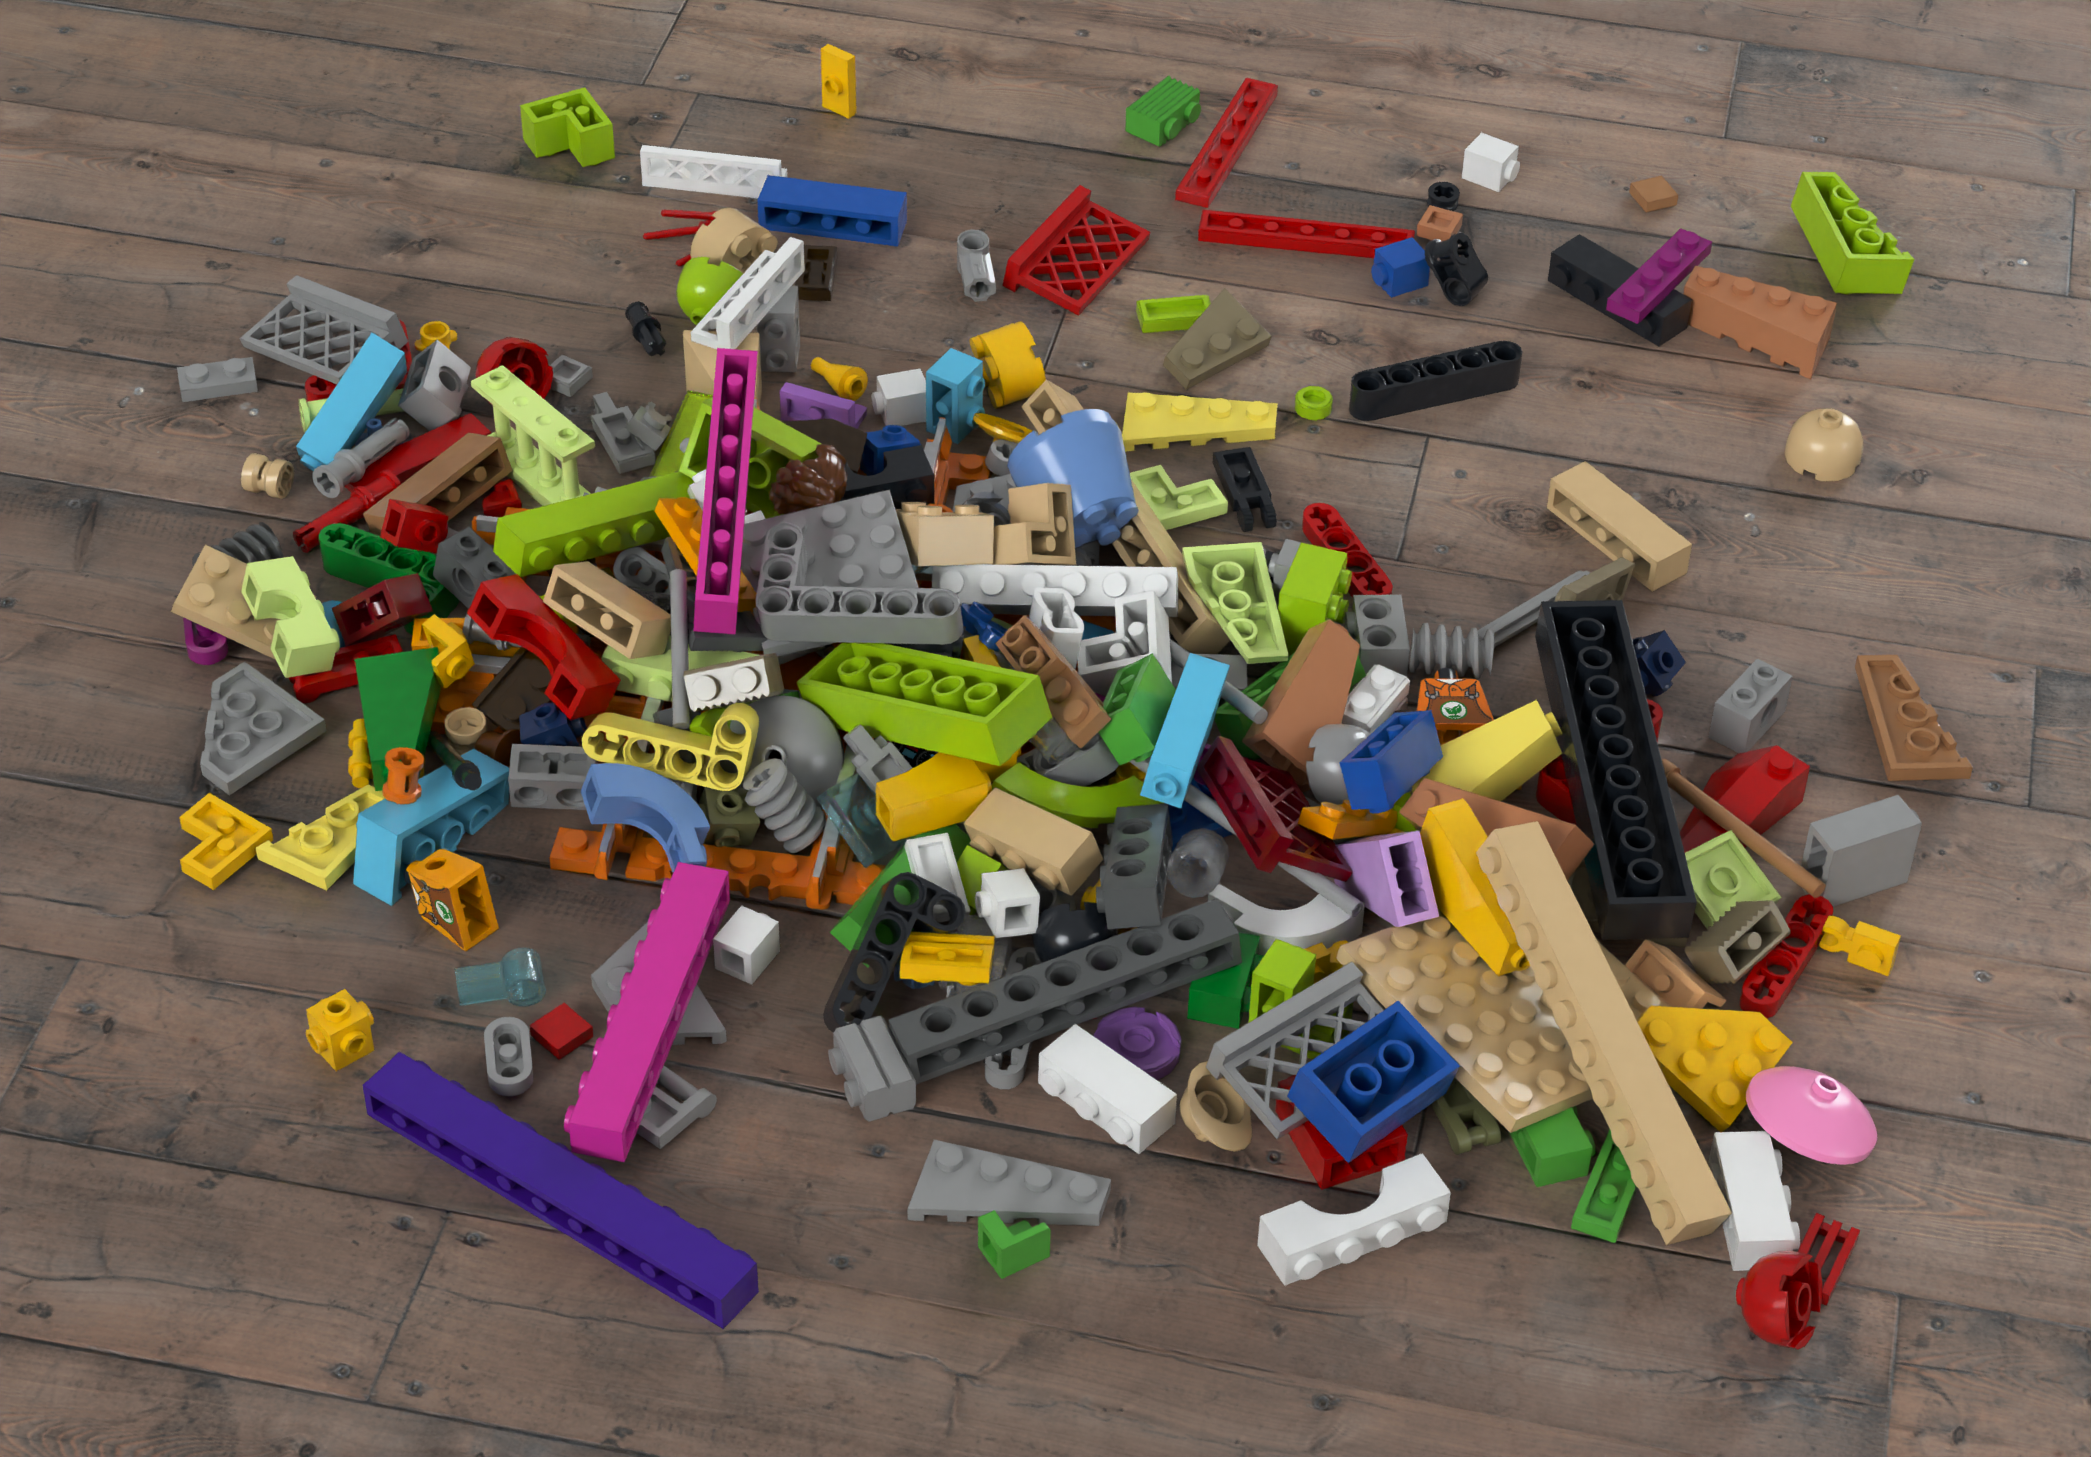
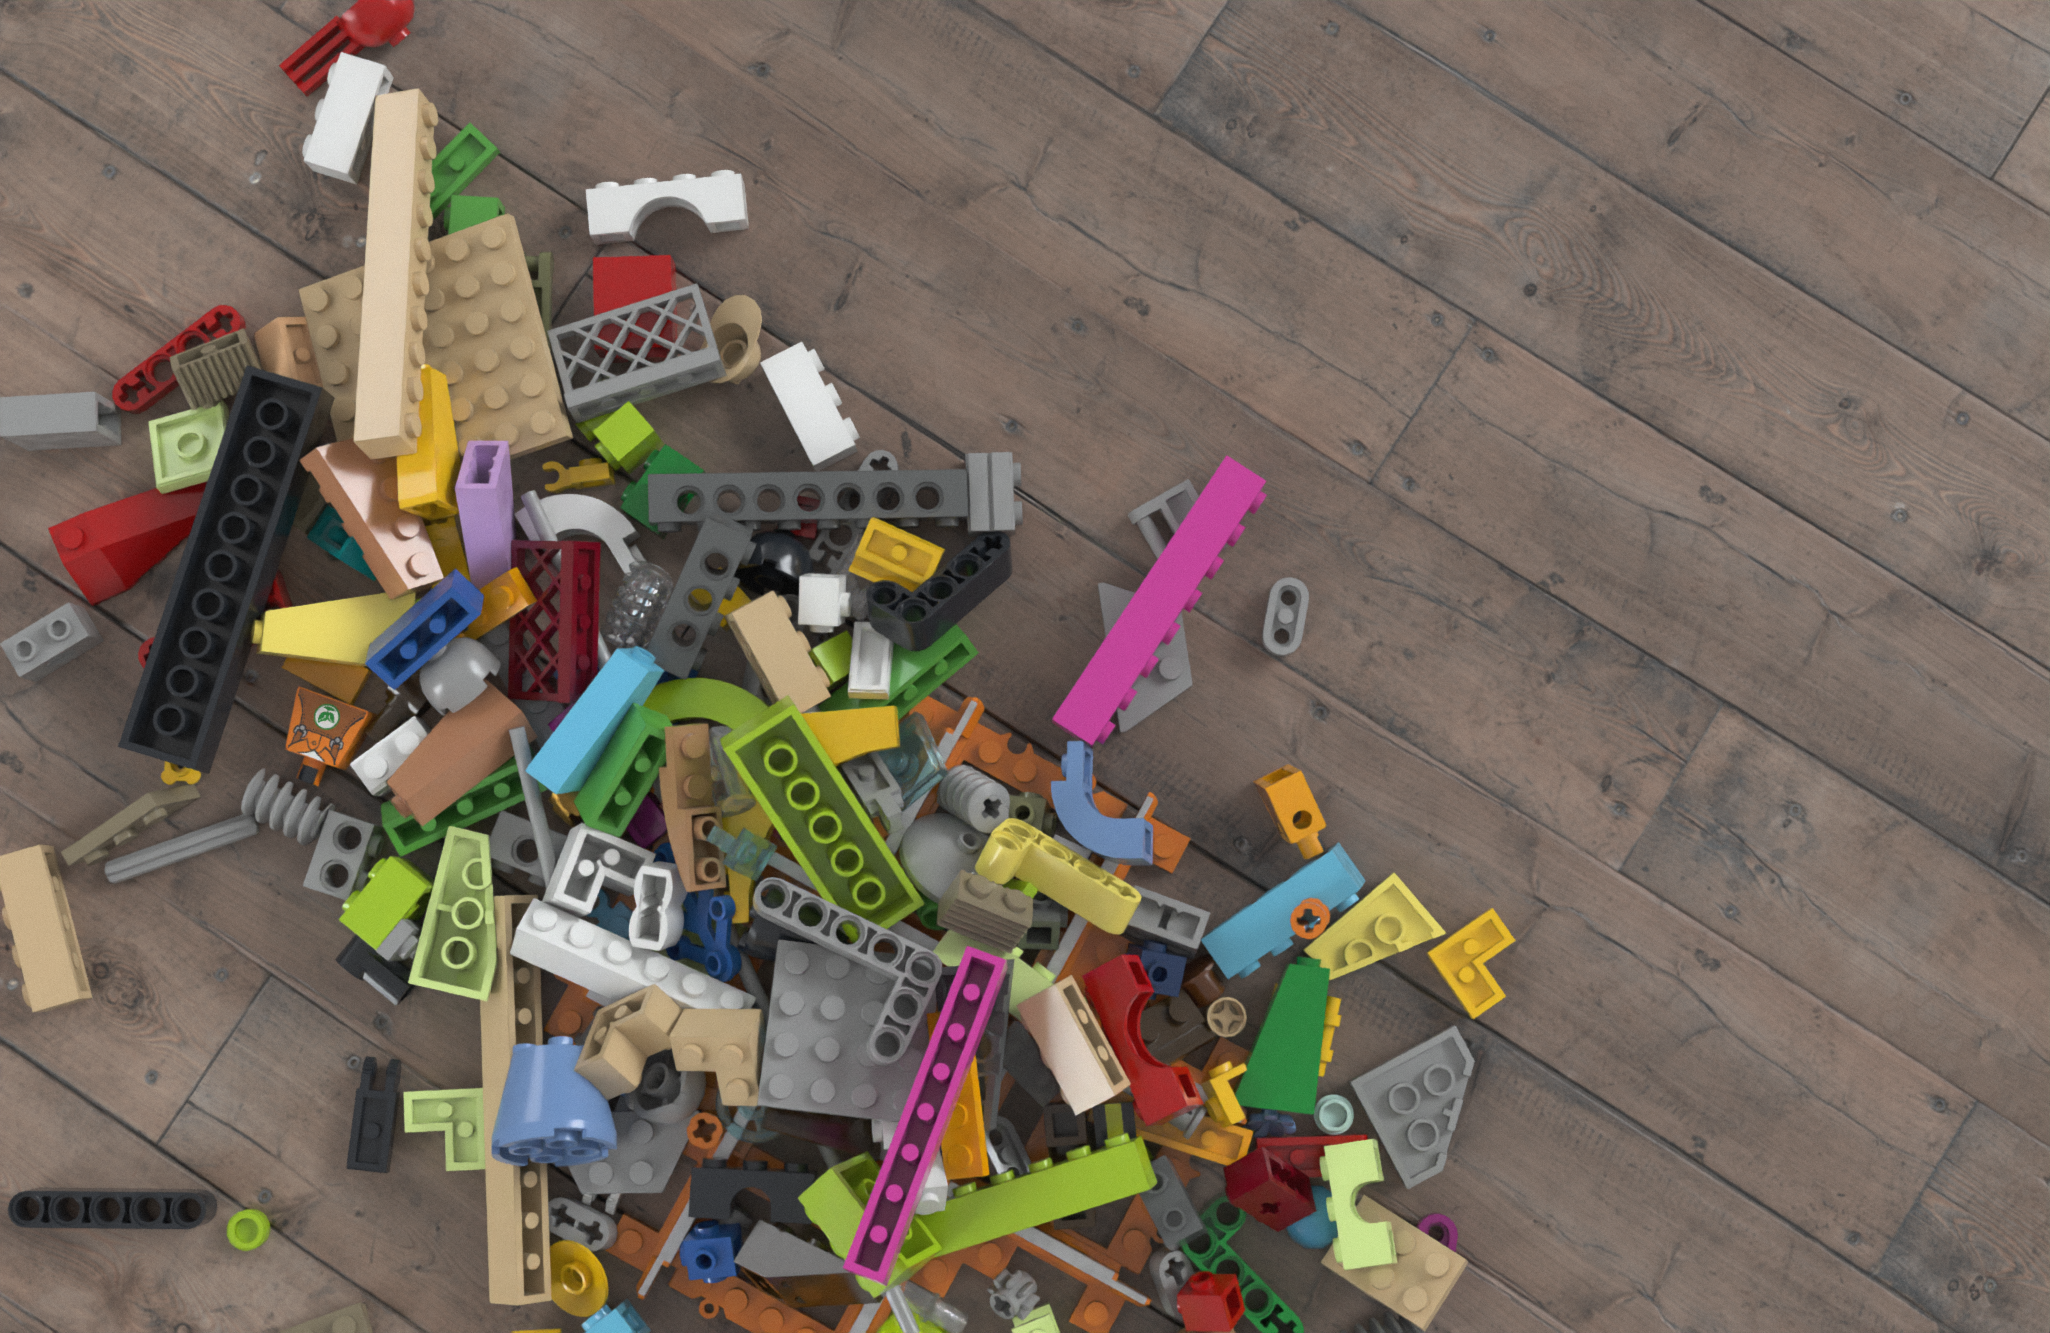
camera: 160 degrees left, 40 degrees up
yellow brick [305,989,374,1072] -> none
dark purple brick [362,1051,759,1329] -> none
black bar [427,731,482,790] -> none
clear light blue piece [455,948,546,1007] -> none
red tile [529,1003,594,1060] -> none
light grey bar [670,569,690,729] -> none
white brick [713,905,780,985] -> none
reddish brown hair [769,444,847,514] -> none
light grey wing [907,1140,1111,1226] -> none
bright green panel [978,1210,1051,1279] -> none
medium lavender tile [1093,1007,1181,1080] -> none
light yellow wing [1122,392,1278,452] -> none
blue brick [1287,1001,1460,1163] -> none
red beam [1302,503,1393,598] -> none
dark blue brick [1632,630,1686,697] -> none
yellow plate [1637,1006,1793,1132] -> none
medium nougat bar [1662,759,1826,898] -> none
bright pink dish [1746,1066,1877,1165] -> none
yellow plate [1819,916,1901,976] -> none
none -> clear light blue plate [706,826,778,881]
none -> light aqua plate [1313,1094,1354,1135]

